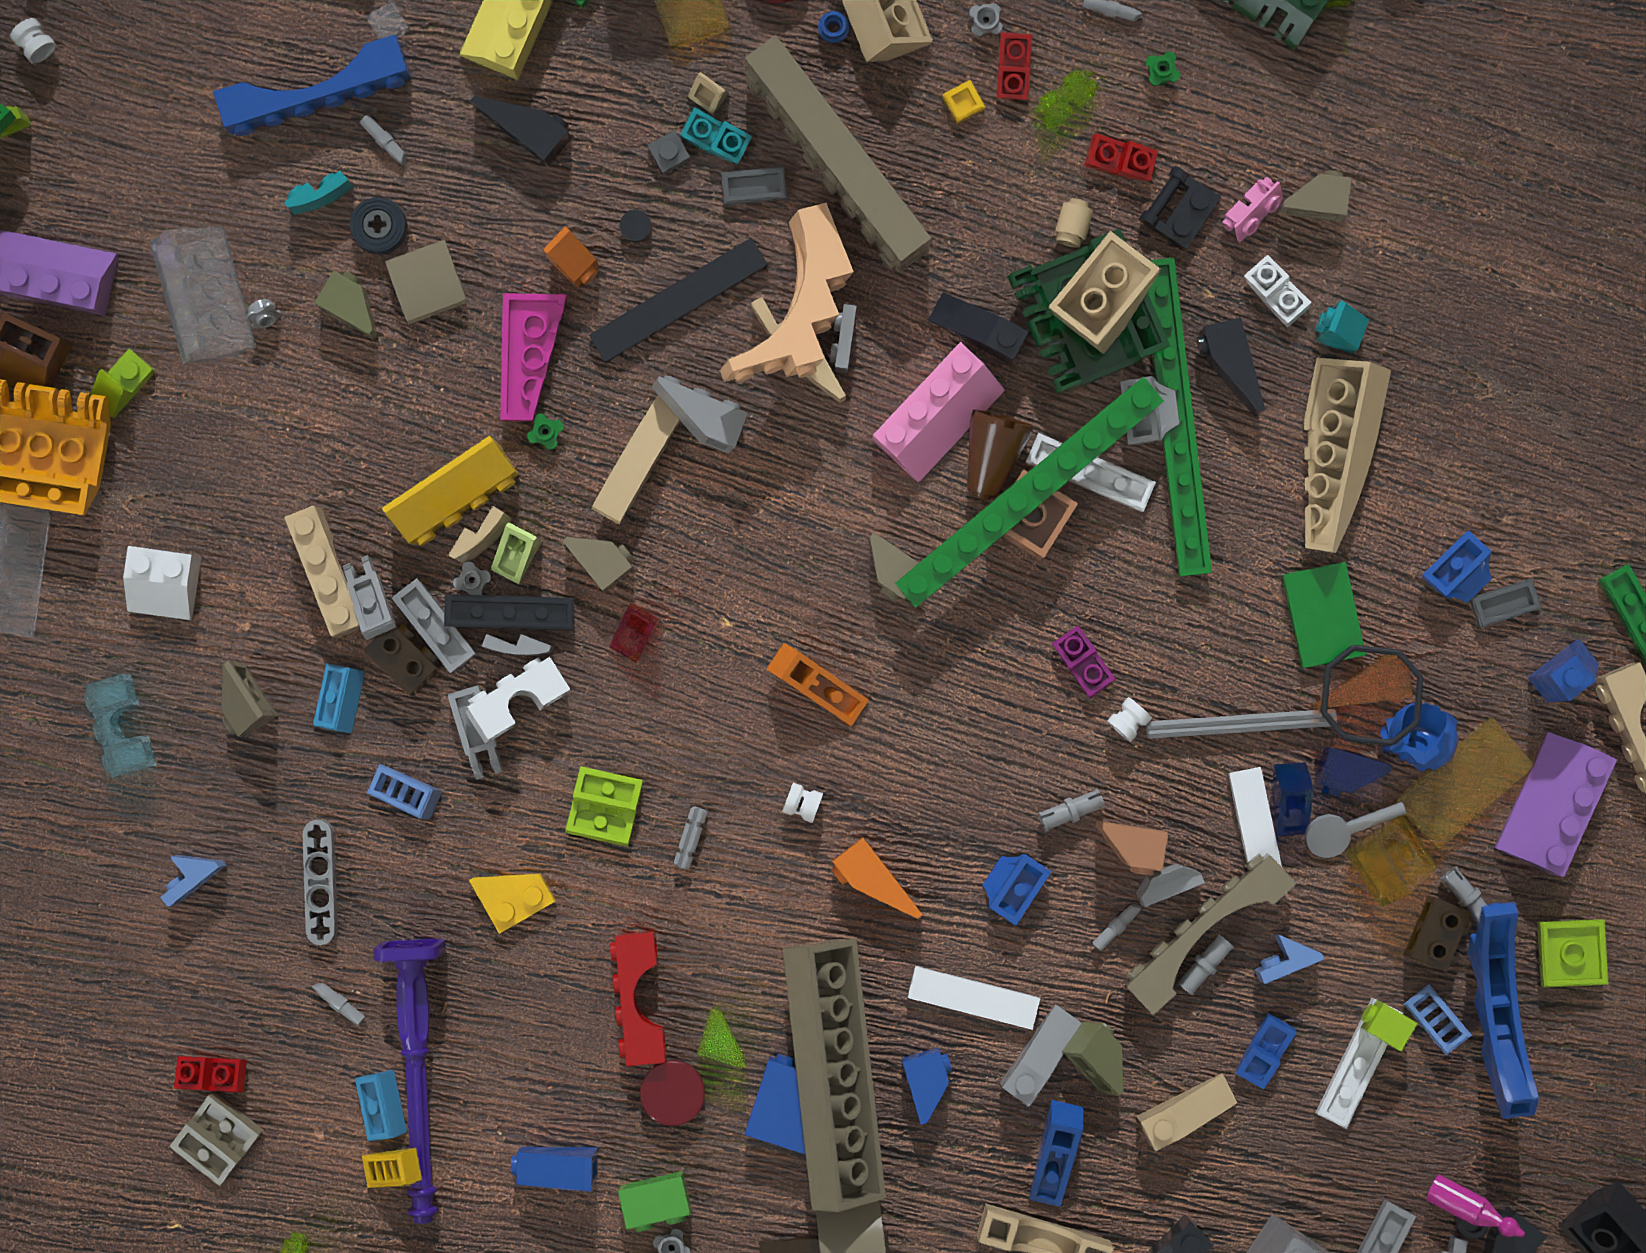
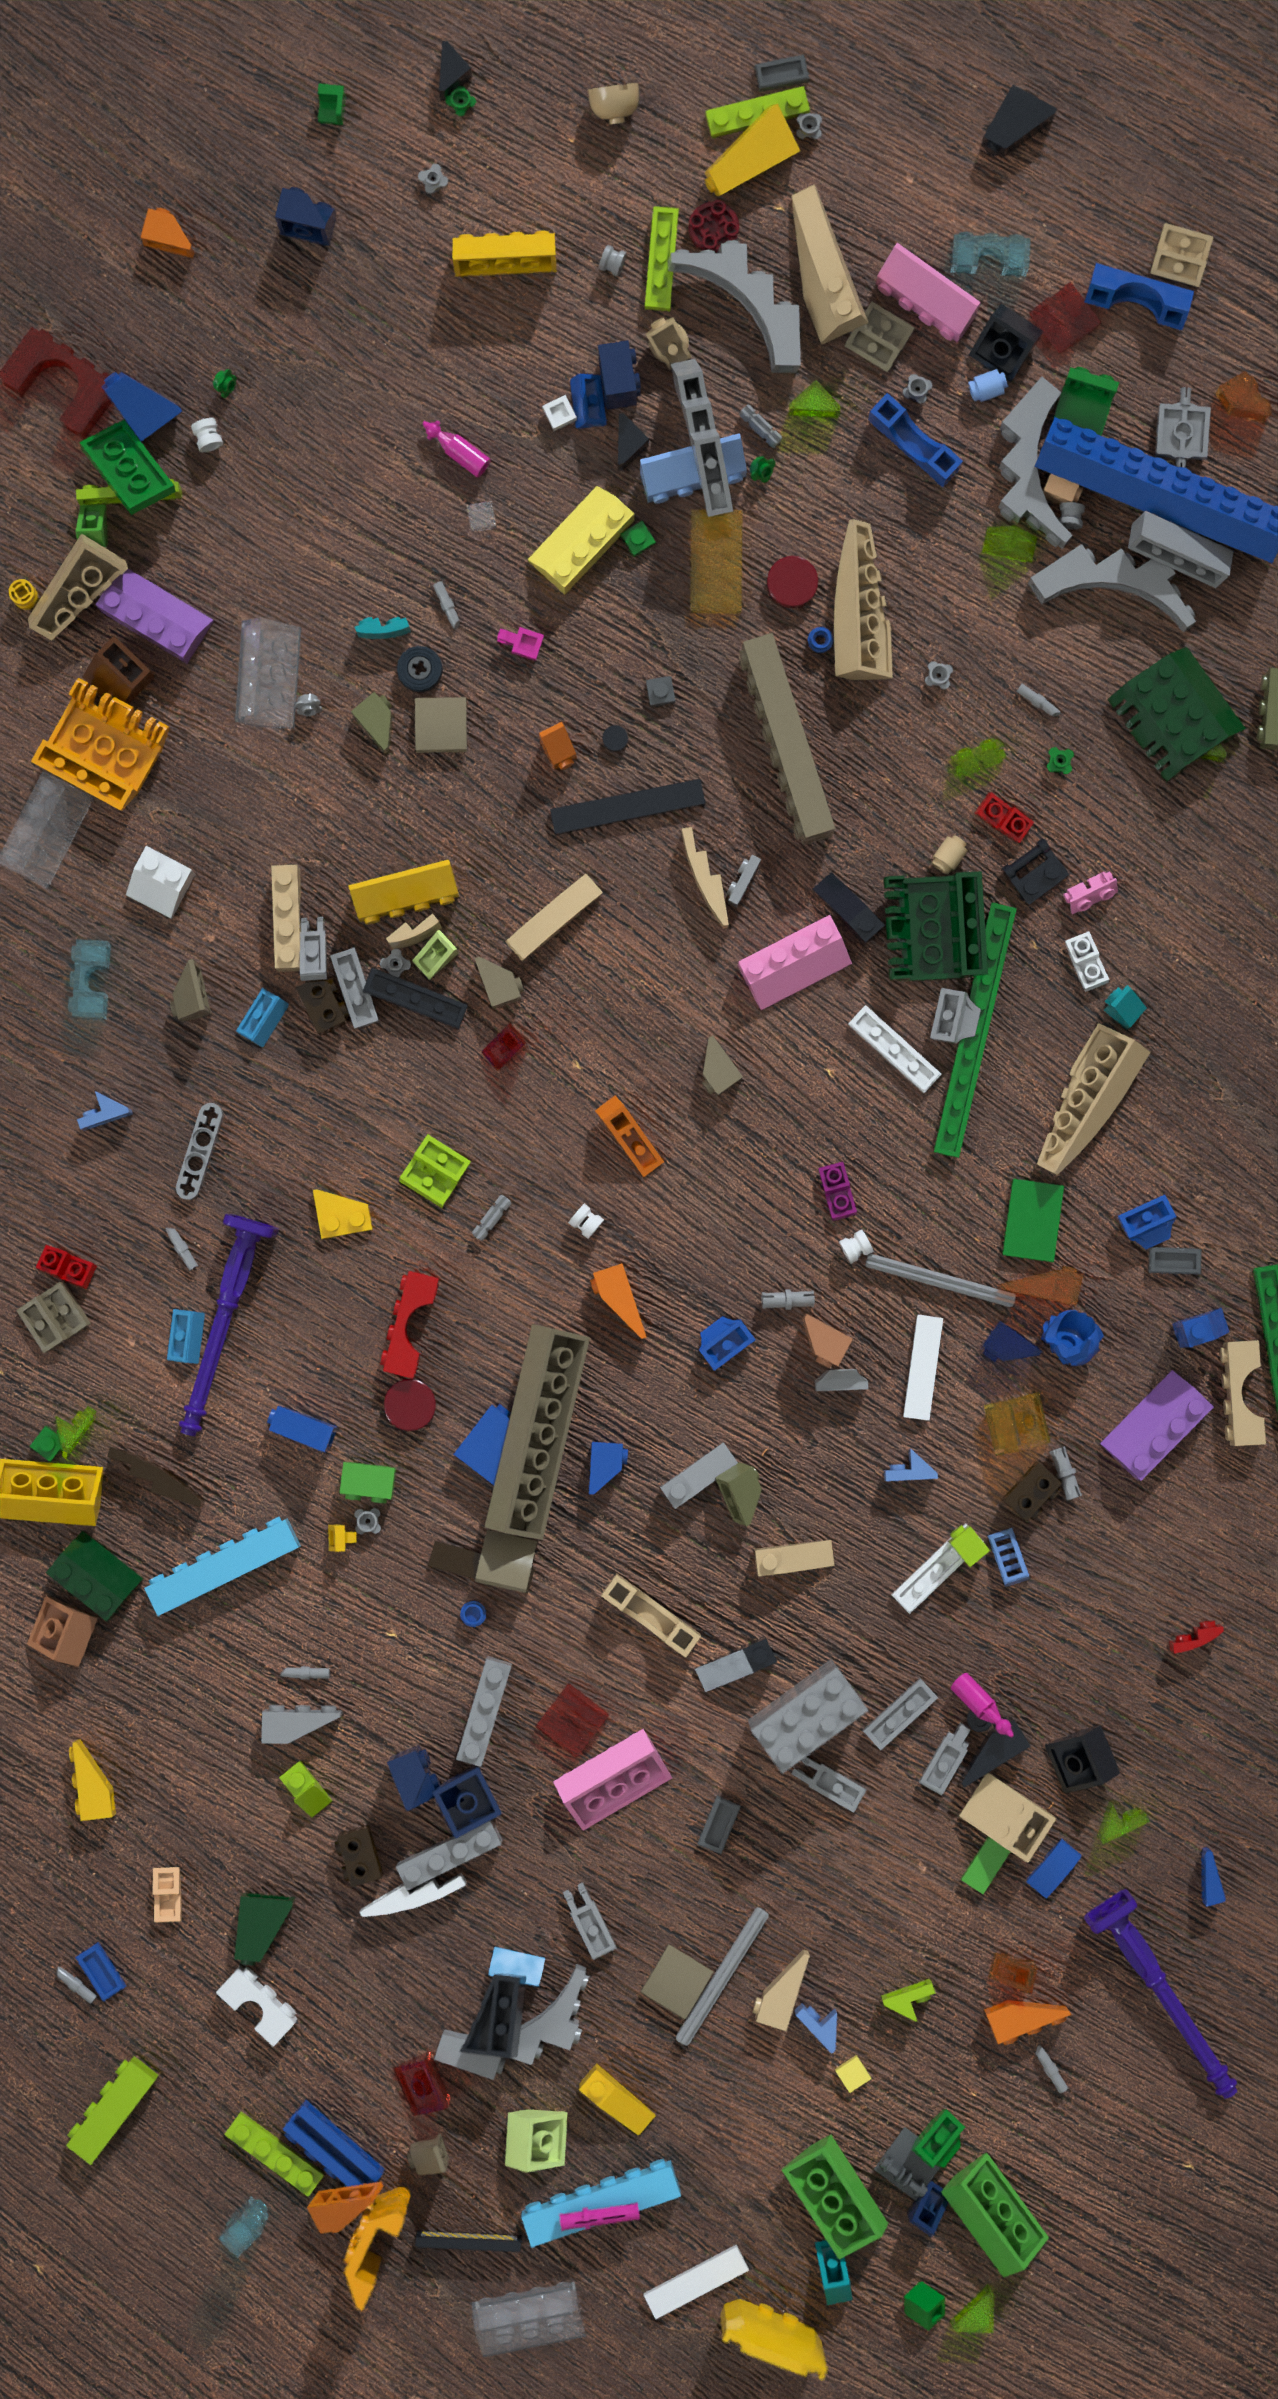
camera: 15 degrees right, 0 degrees up
lime slope [90,349,156,418] -> none
blue arch [213,34,412,136] -> none
yellow slope [362,1148,422,1188] -> none
medium blue slope [367,764,442,820] -> none
light grey hinge [448,685,503,779] -> none
white arch [465,657,570,744] -> none
black slope [470,96,572,167] -> none
light grey slope [482,634,554,656] -> none
dark pink wing [500,293,568,422] -> none
green plate [527,413,564,450] -> none
light grey slope [652,376,748,454] -> none
teal slope [679,107,752,165] -> none
tan slope [687,72,729,115] -> none
clear neon green slope [697,1004,747,1068] -> none
light nougat arch [720,203,854,383] -> none
dark grey tile [721,166,787,206] -> none
green plate [895,376,1164,609] -> none
white tile [907,966,1040,1030] -> none
yellow tile [942,80,985,124] -> none
reddish brown cone [967,409,1034,500] -> none
red slope [996,32,1033,100] -> none
nougat brick [1002,469,1078,561] -> none
blue slope [1029,1100,1083,1207] -> none
tan slope [1049,231,1161,354] -> none
light grey piece [1092,904,1142,952] -> none
dark tan arch [1125,853,1297,1015] -> none
light grey pin [1177,934,1234,996] -> none
black slope [1197,317,1265,416] -> none
blue slope [1235,1013,1297,1090] -> none
clear blue slope [1272,762,1314,836] -> none
dark tan slope [1278,171,1352,222] -> none
light grey piece [1305,802,1407,858] -> none
black piece [1321,645,1424,746] -> none
clear yellow plate [1393,717,1535,849] -> none
blue arch [1467,902,1539,1119] -> none
lime plate [1537,919,1609,987] -> none
none -> dark pink plate [497,627,544,661]

